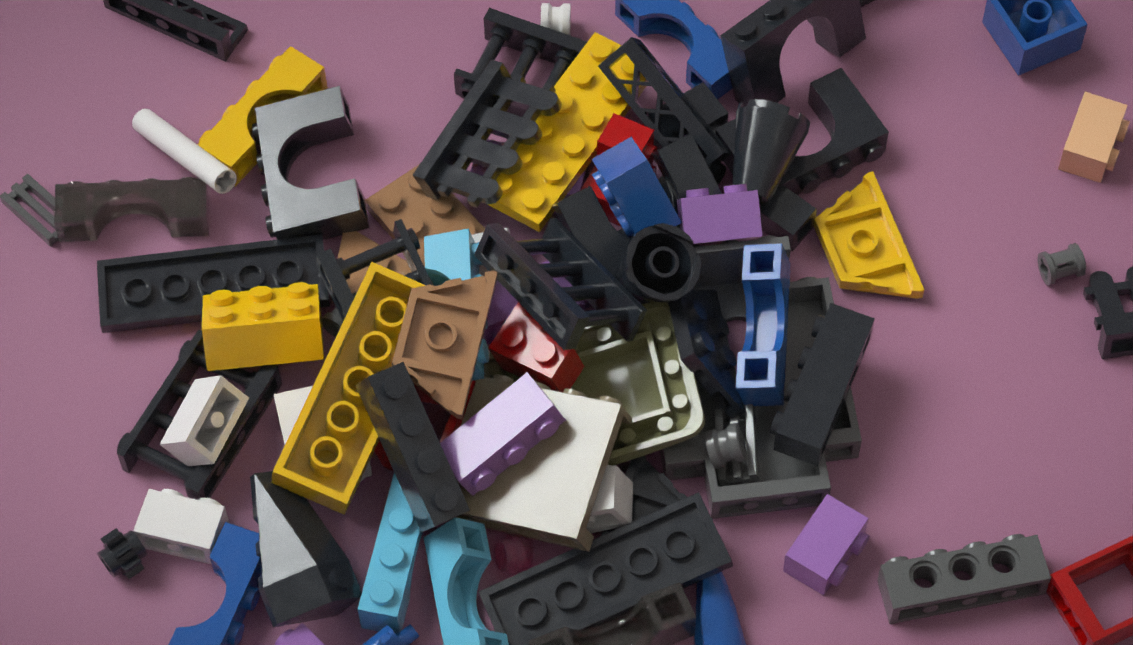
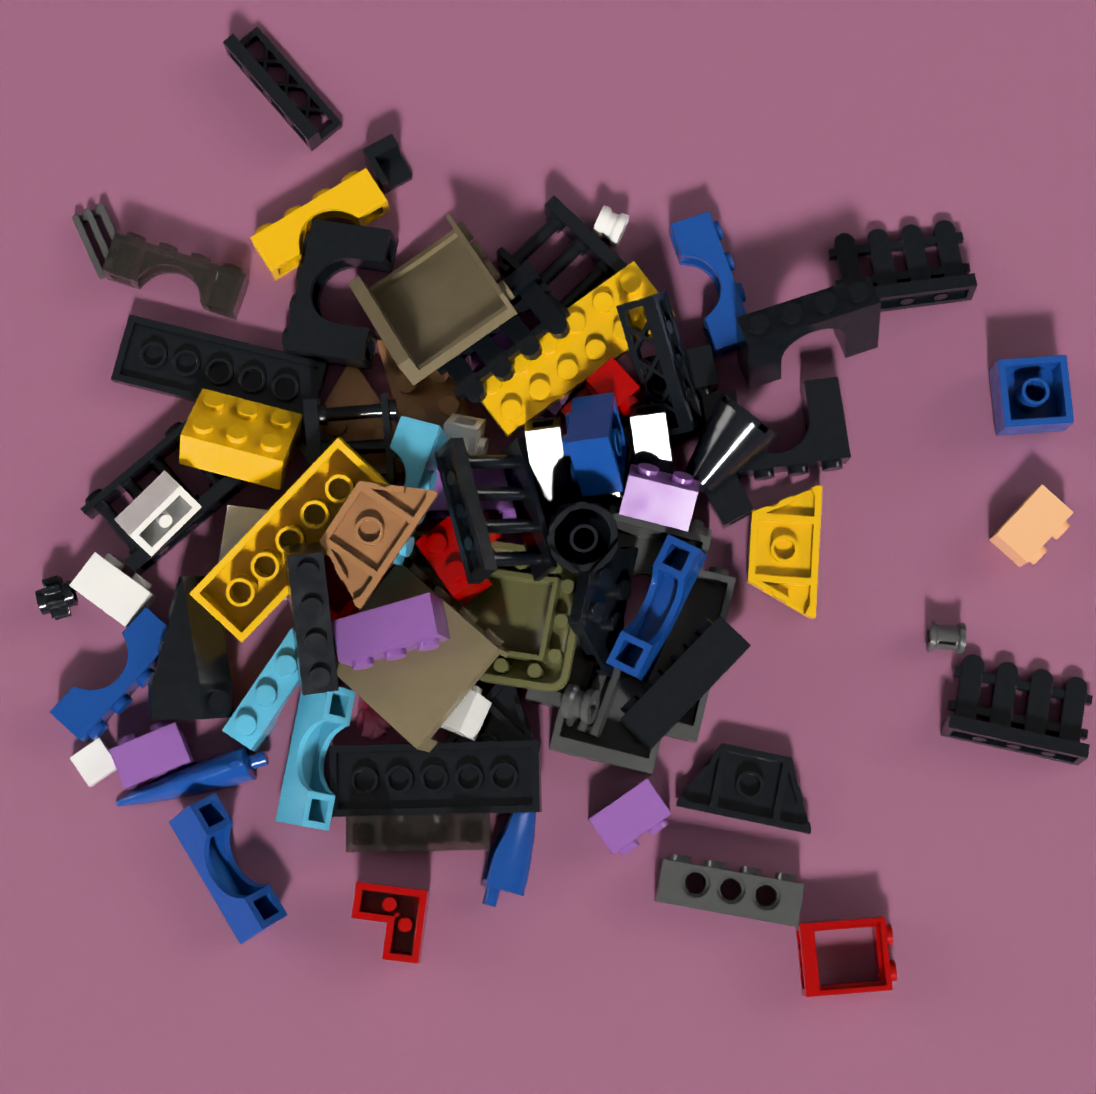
camera: 20 degrees right, 20 degrees up
white piece [132,109,237,194] -> none
none -> dark tan panel [348,213,517,386]
none -> black panel [362,134,413,194]
none -> black wing [676,743,811,834]

